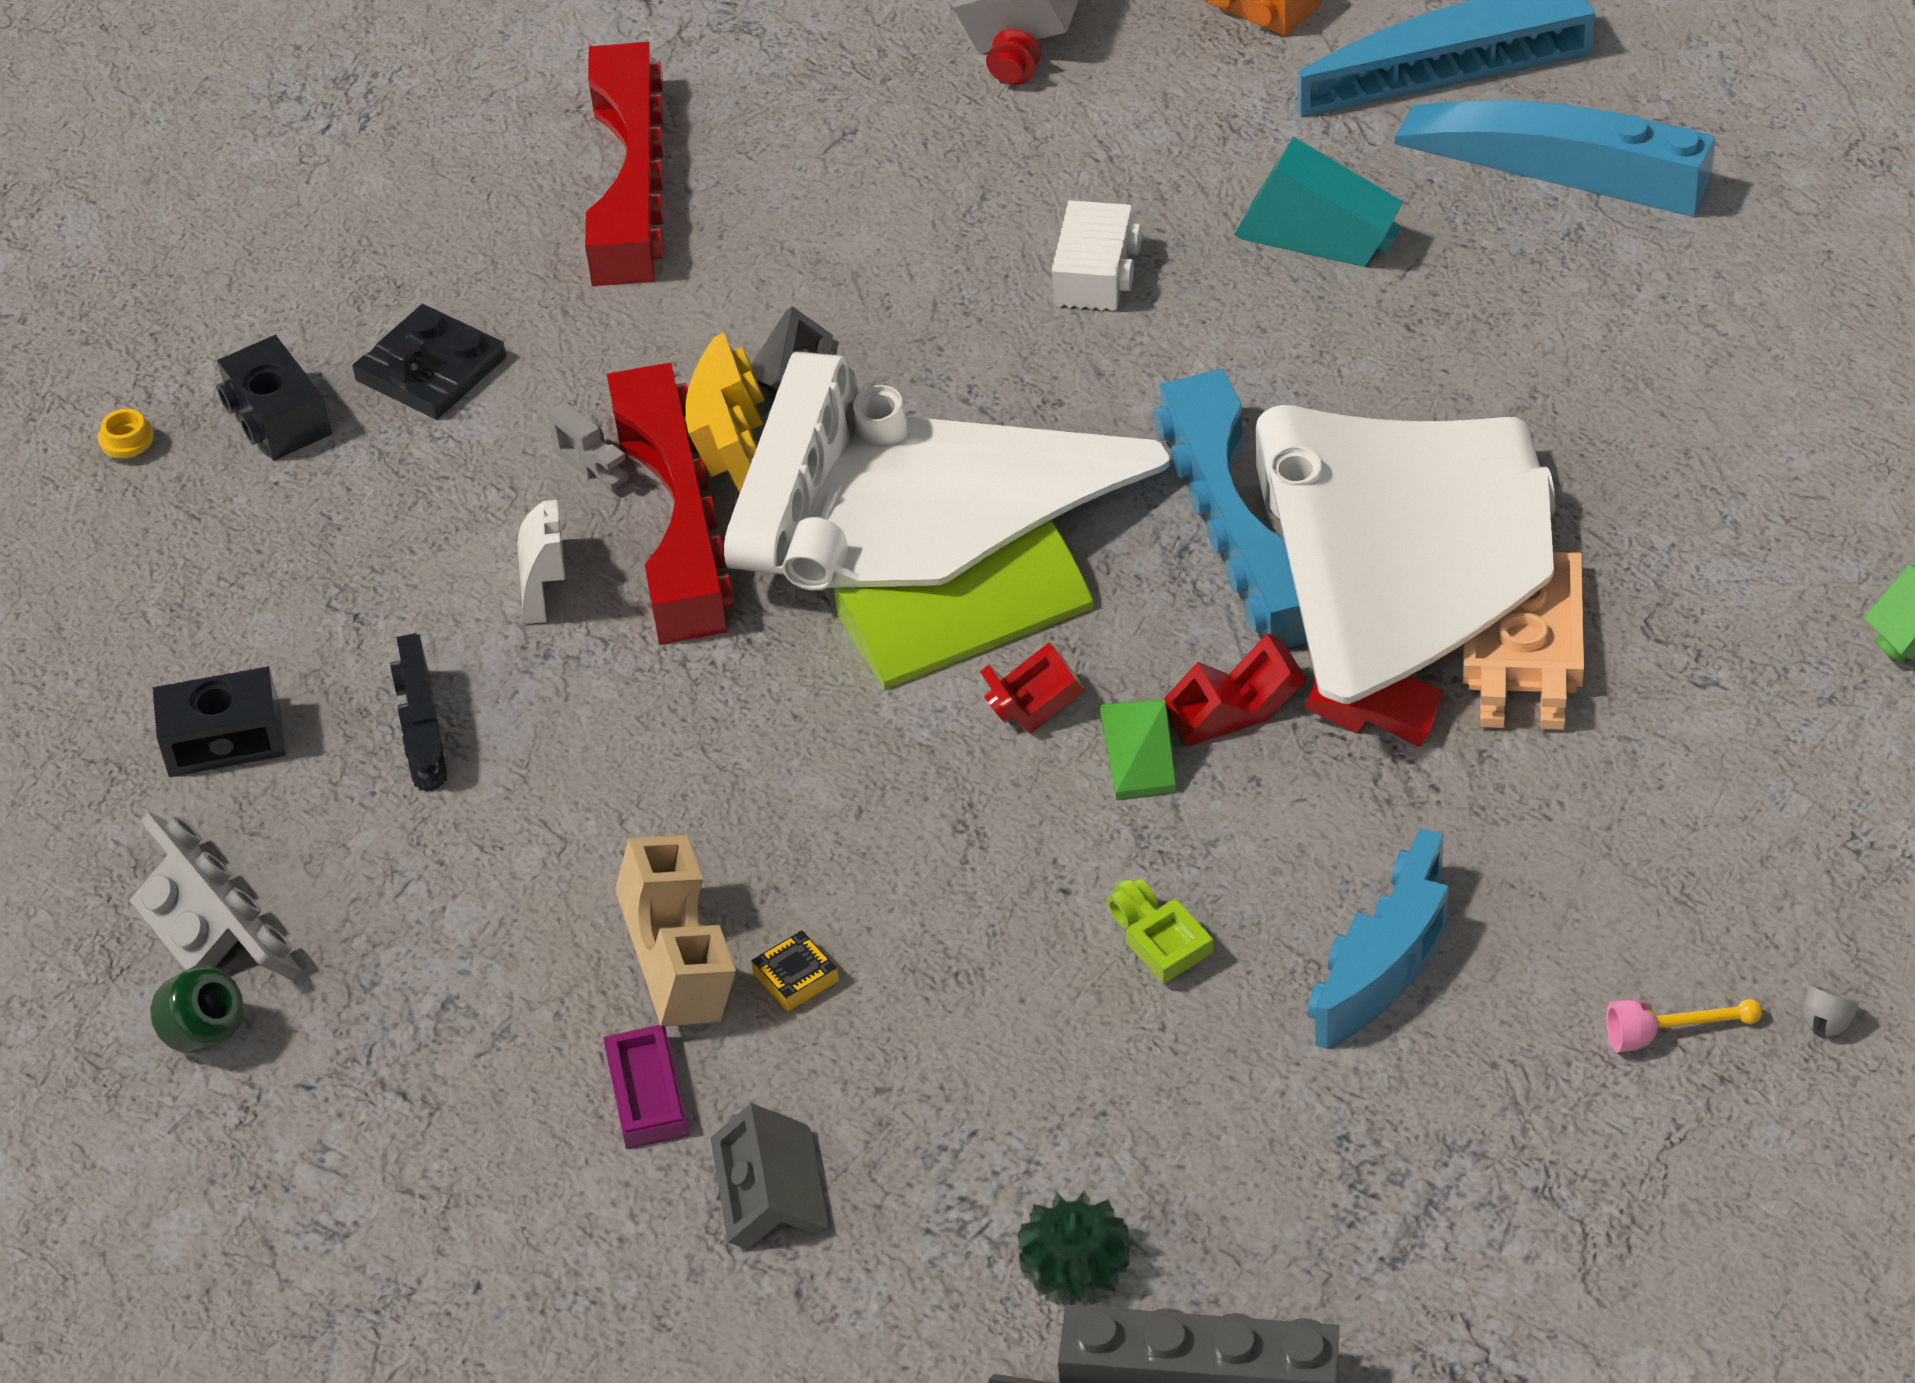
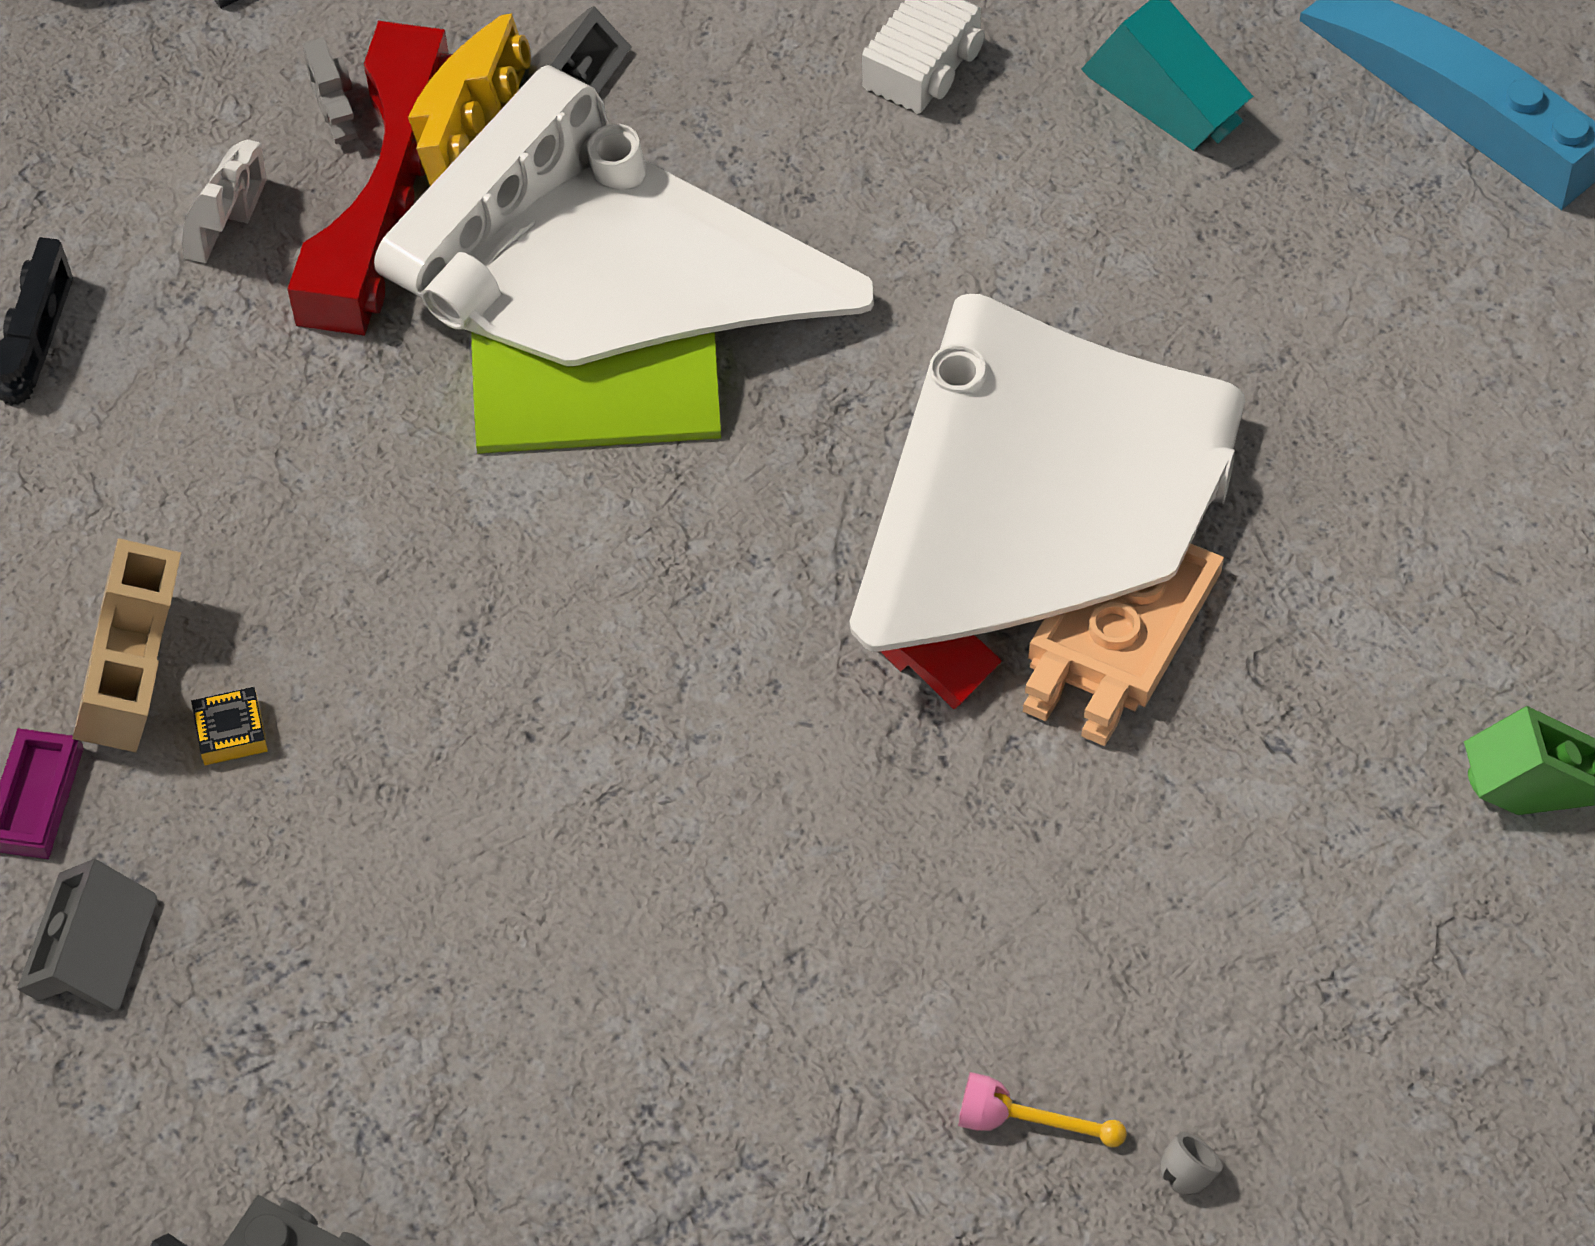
camera: 20 degrees right, 10 degrees up
red bracket [980,642,1086,734] -> none
clear green gear [1018,1190,1130,1307] -> none
bright green slope [1099,697,1176,800] -> none
lime plate [1106,878,1214,984] -> none
dark azure arch [1153,368,1307,648] -> none
red slope [1163,633,1307,746] -> none
dark azure slope [1307,828,1449,1049] -> none

